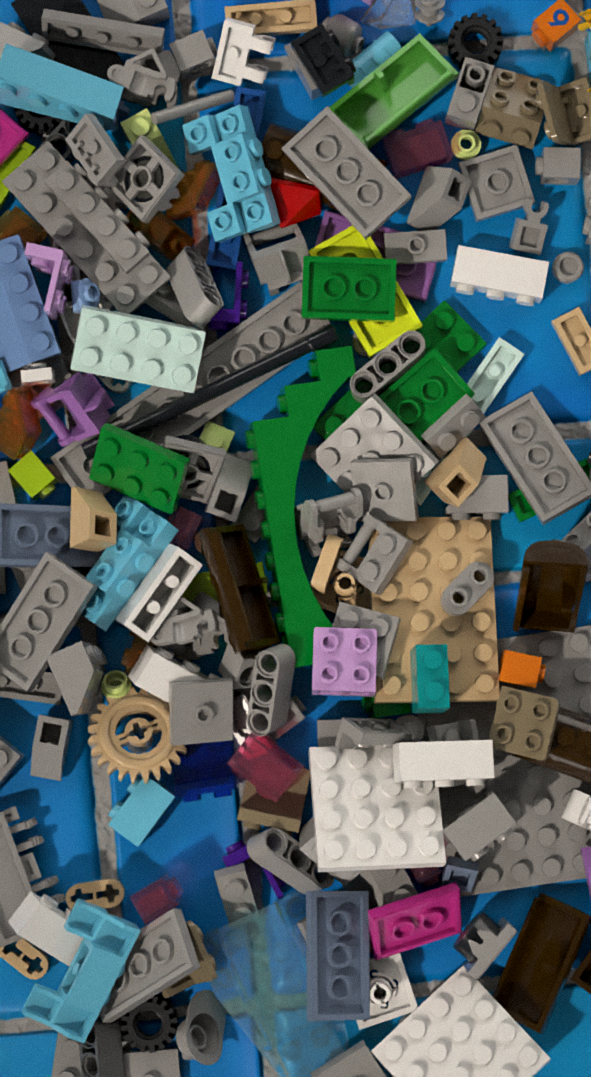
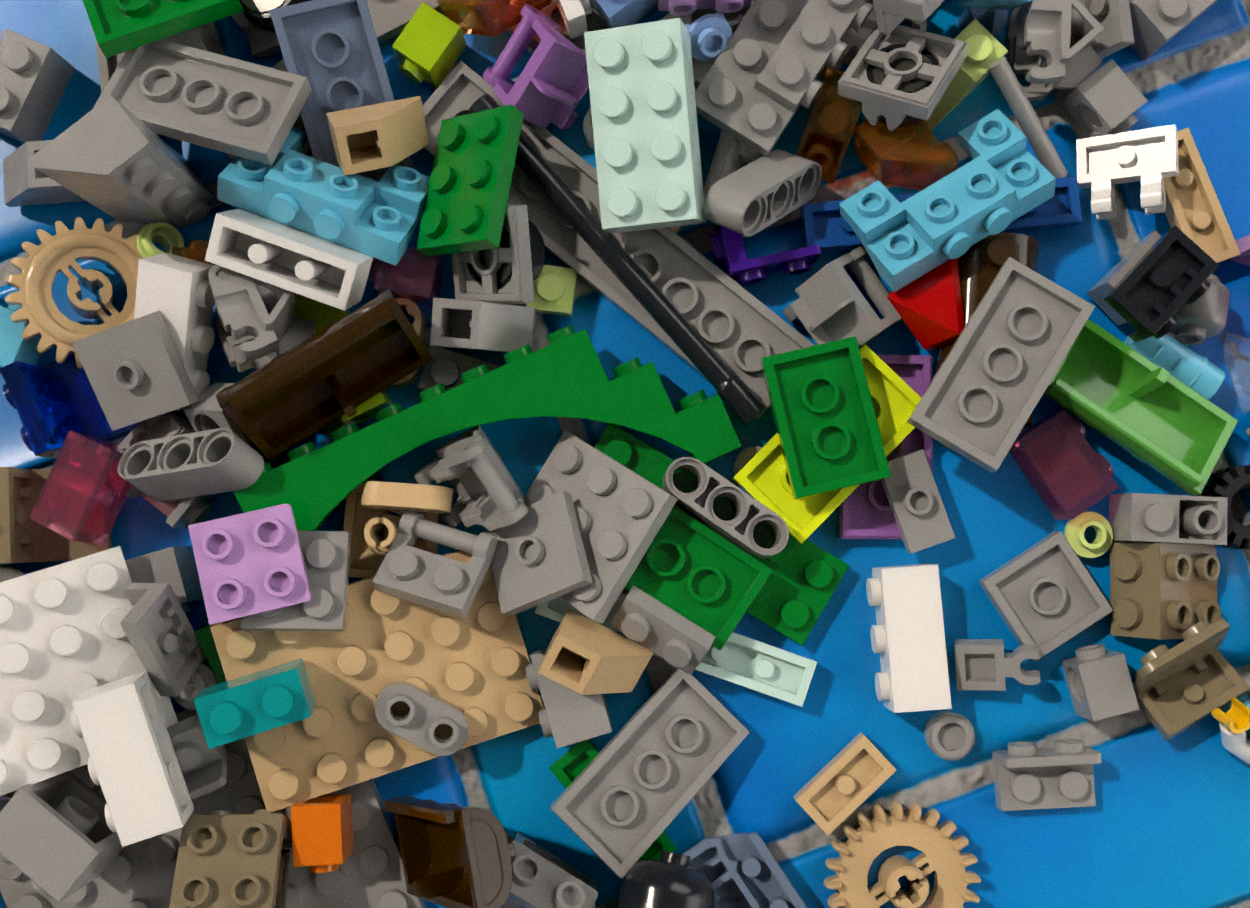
camera: 70 degrees right, 0 degrees up
light grey slope [406,166,472,231] -> none

